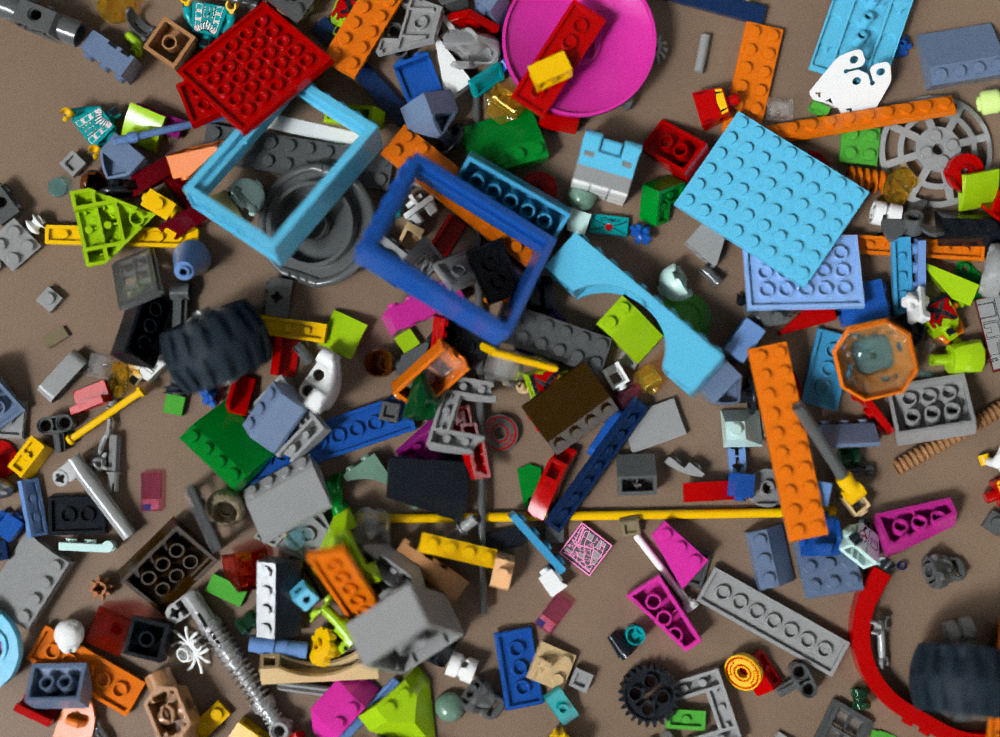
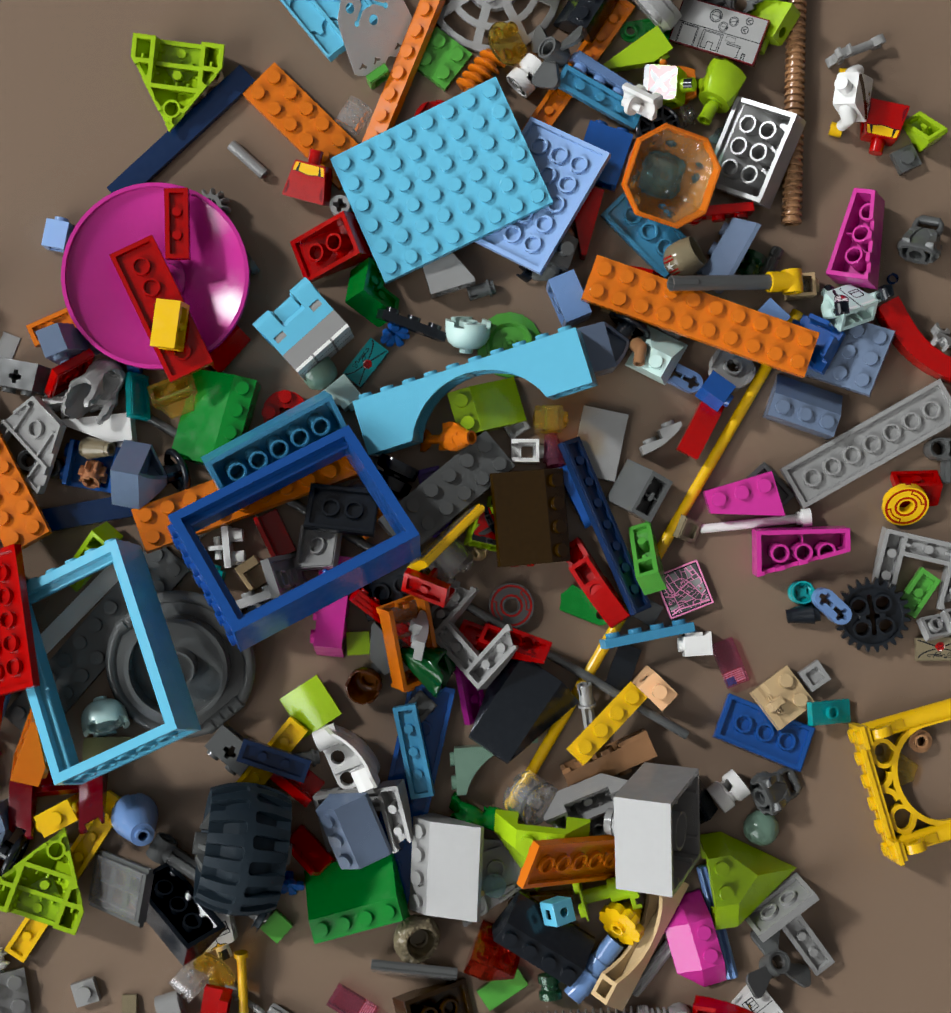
camera: 60 degrees left, 0 degrees up
none -> nougat gear [78,460,108,489]
none -> dark tan cone [79,436,116,460]
none -> red plate [164,188,191,260]
none -> dark blue plate [236,737,312,783]
none -> light grey bush [329,195,352,216]
none -> black plate [376,306,446,342]
none -> dark azure plate [392,702,435,800]
none -> red panel [401,567,455,608]
none -> light grey slope [409,610,429,661]
none -> orange animal [420,422,477,452]
none -> bright green slope [628,522,667,595]
none -> medium nougat arm [629,337,648,367]
none -> dark tan helmet [663,236,706,276]
none -> medium blue beam [811,587,852,625]

